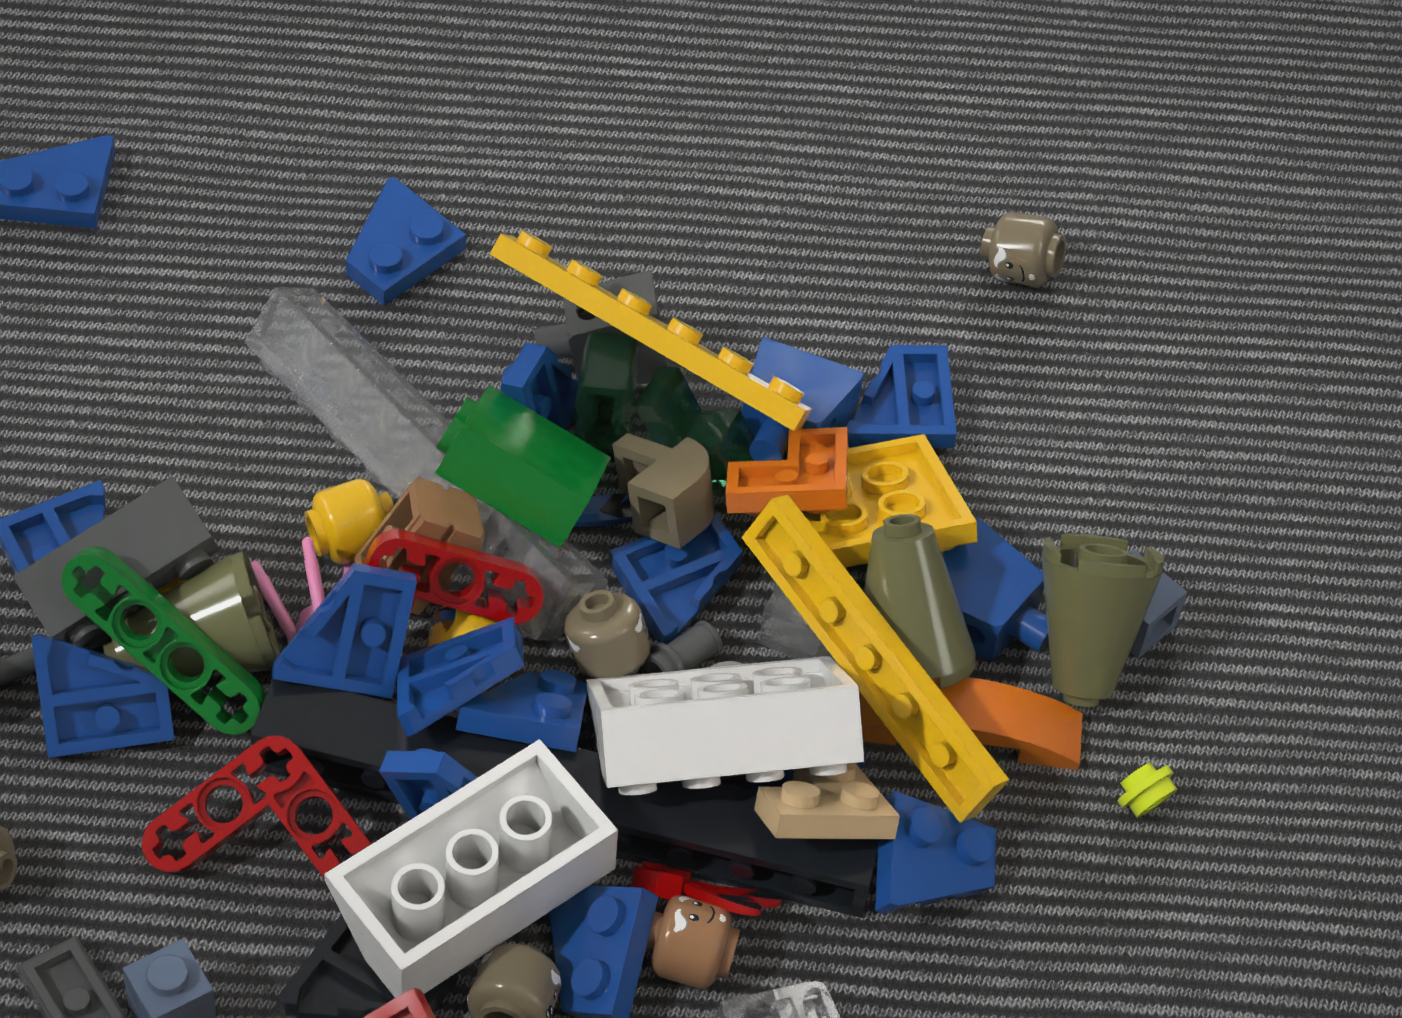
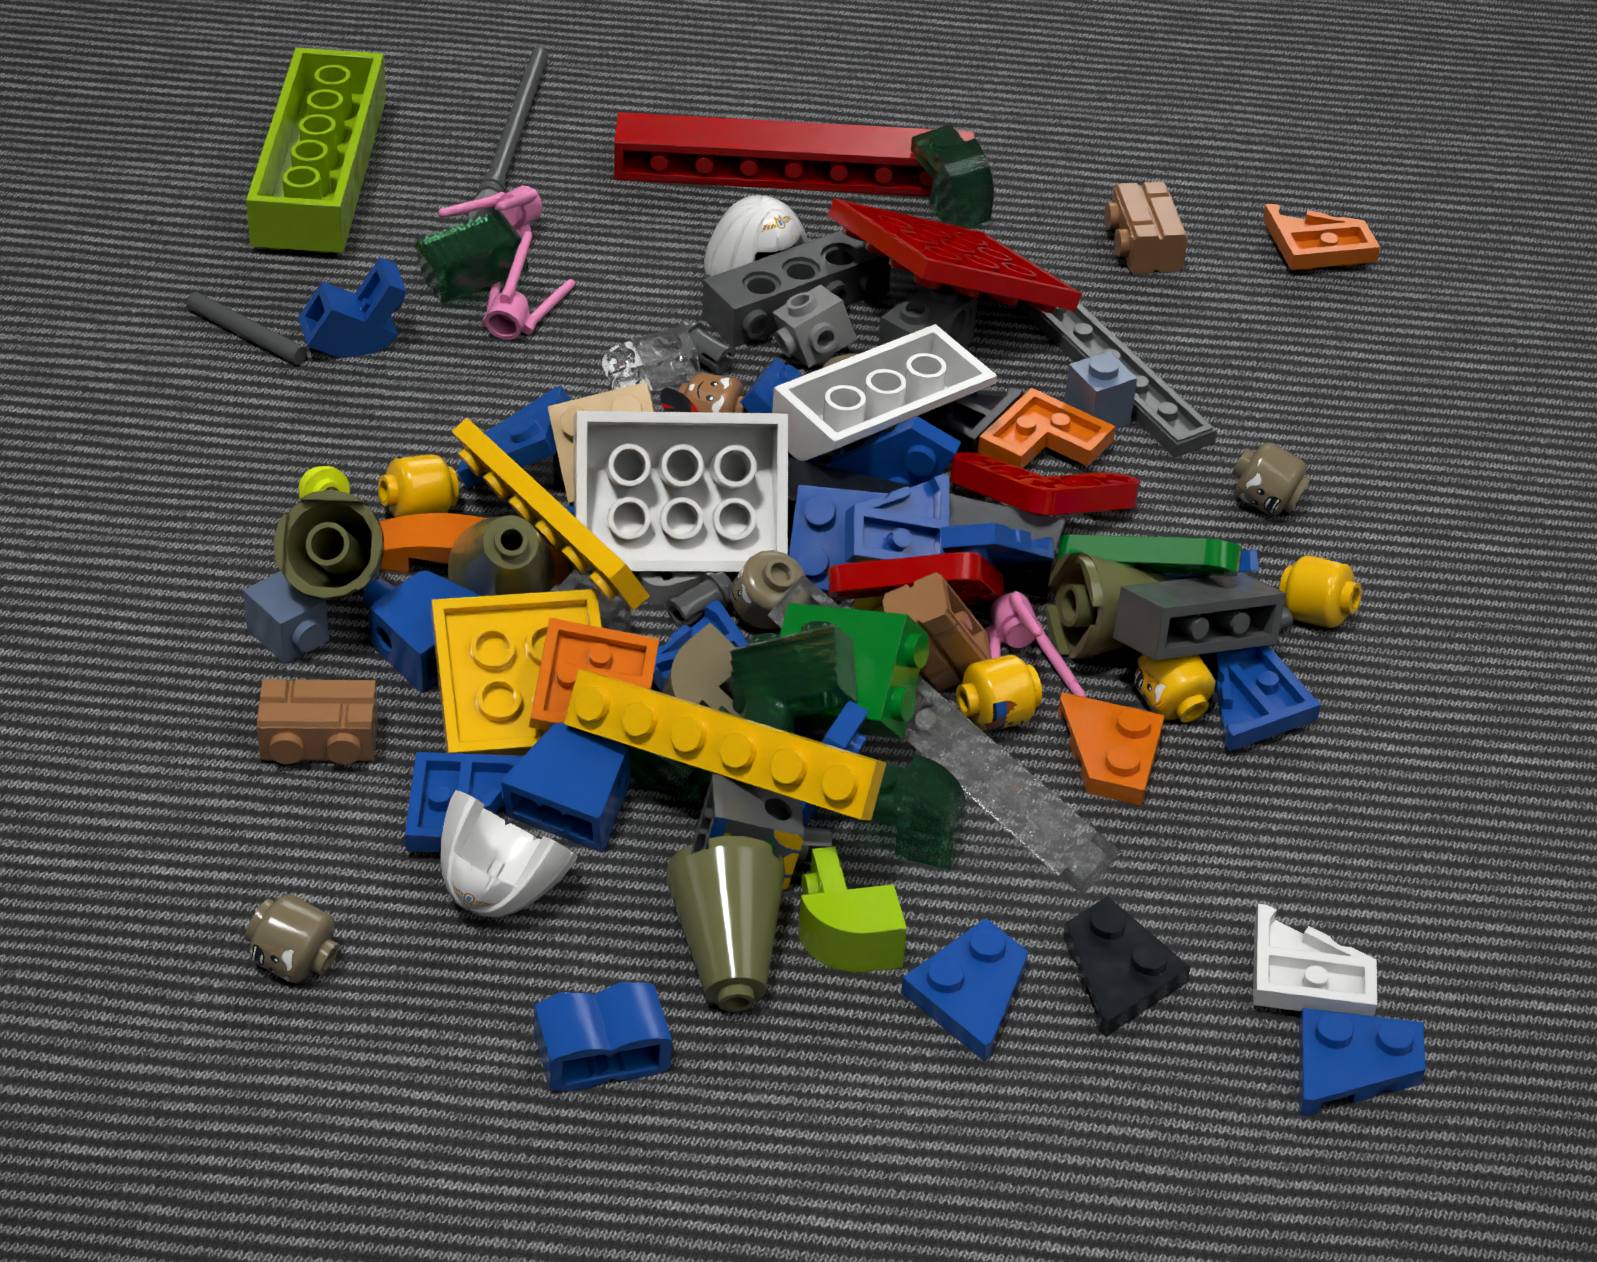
camera: 175 degrees left, 10 degrees down
none -> medium nougat brick [257,679,378,765]
none -> yellow head [378,454,459,518]
none -> white hair [440,790,577,917]
none -> blue brick [533,982,673,1091]
none -> olive cone [666,836,785,1012]
none -> clear green brick [729,621,857,725]
none -> lime brick [798,846,907,972]
none -> clear green brick [872,754,966,870]
none -> orange plate [977,388,1116,468]
none -> orange wing [1058,692,1165,806]
none -> black wing [1063,896,1191,1037]
none -> white wing [1253,904,1377,1016]

